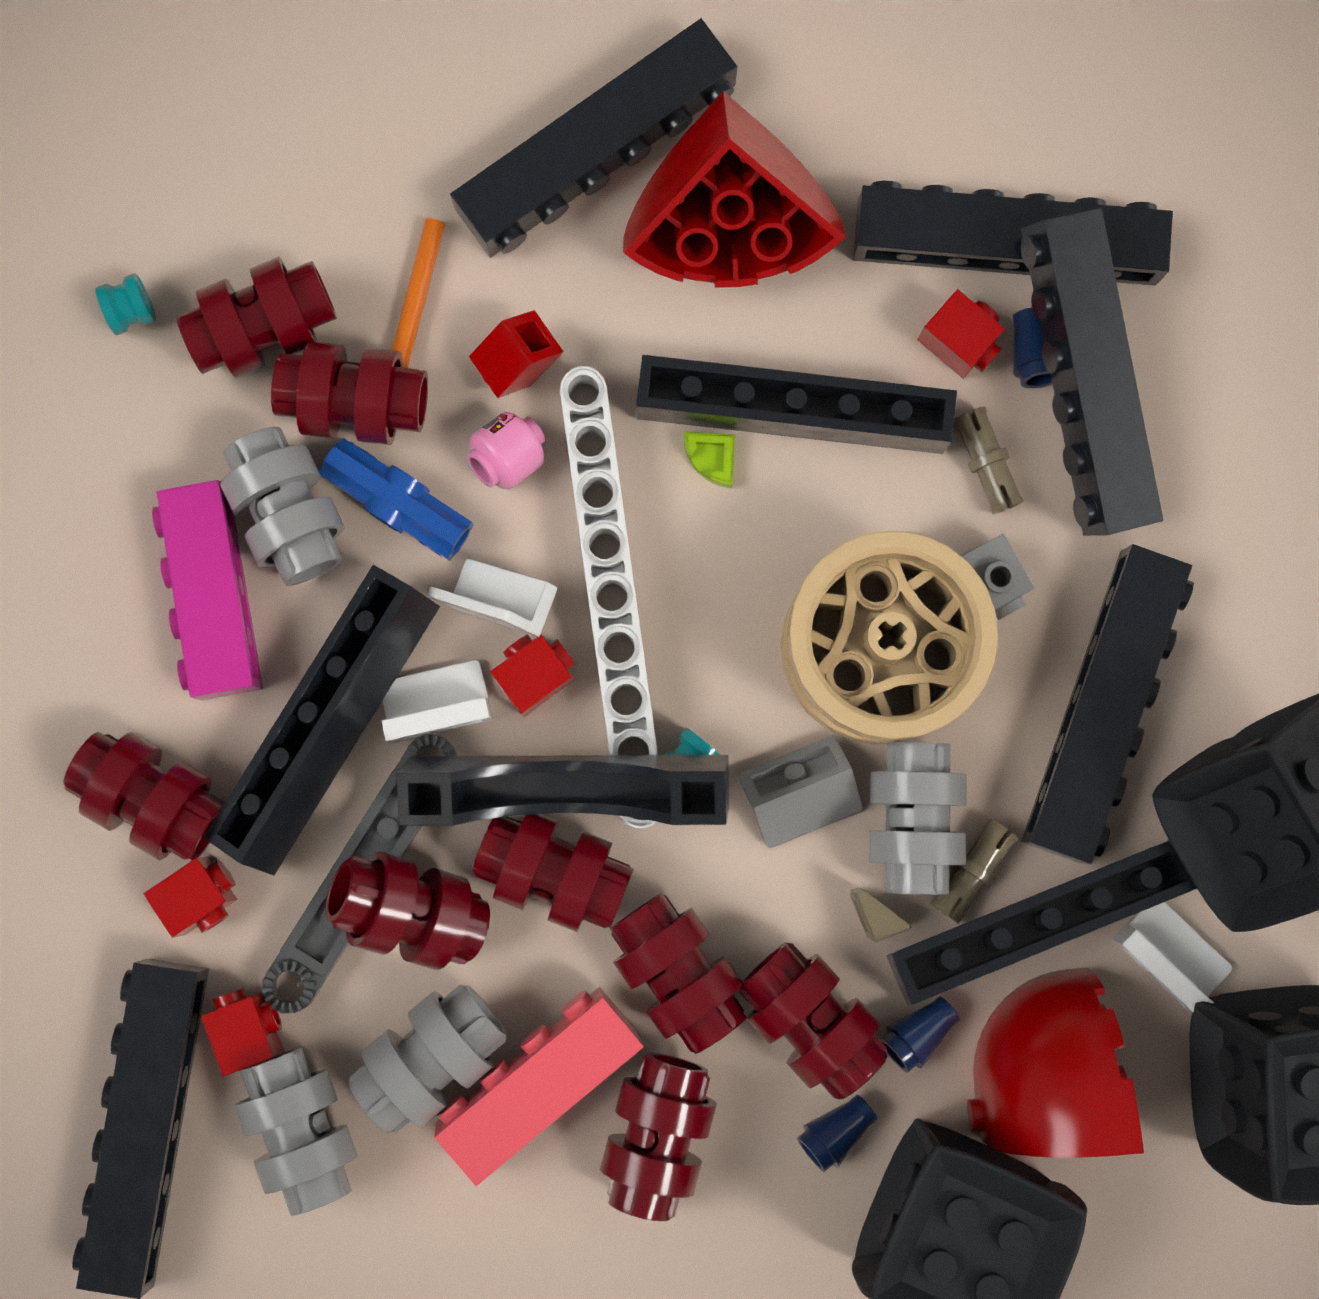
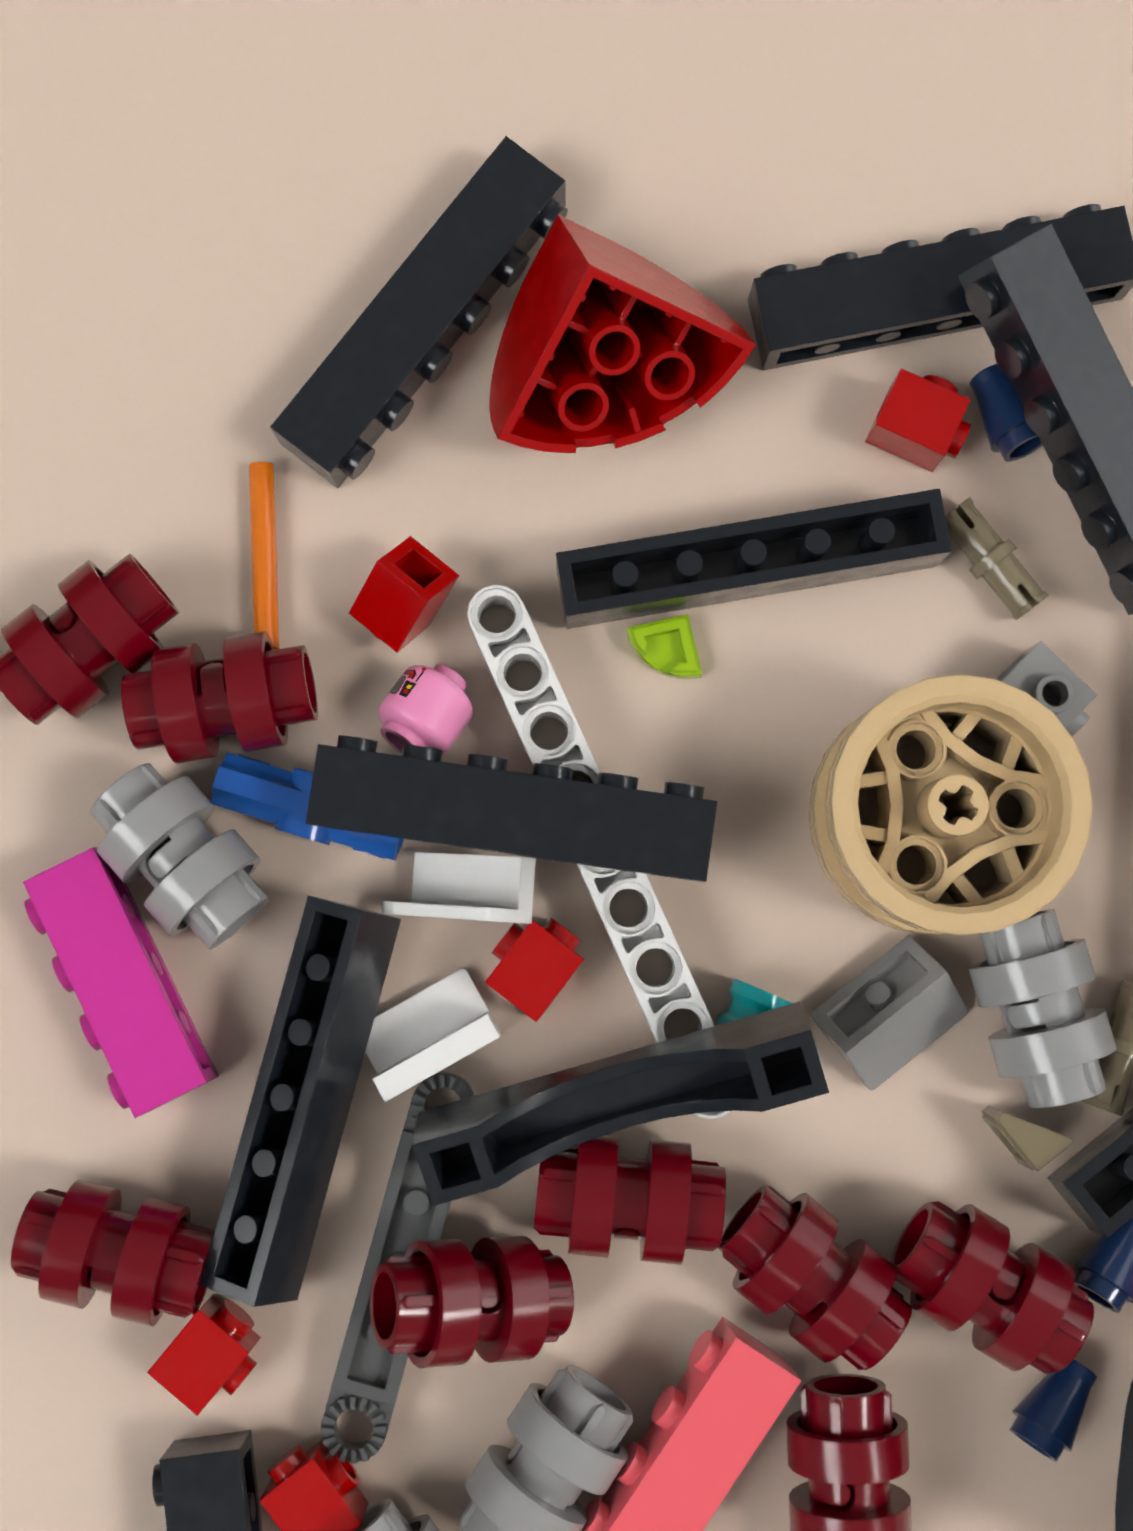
camera: 15 degrees left, 0 degrees up
none -> black brick [306,735,717,882]

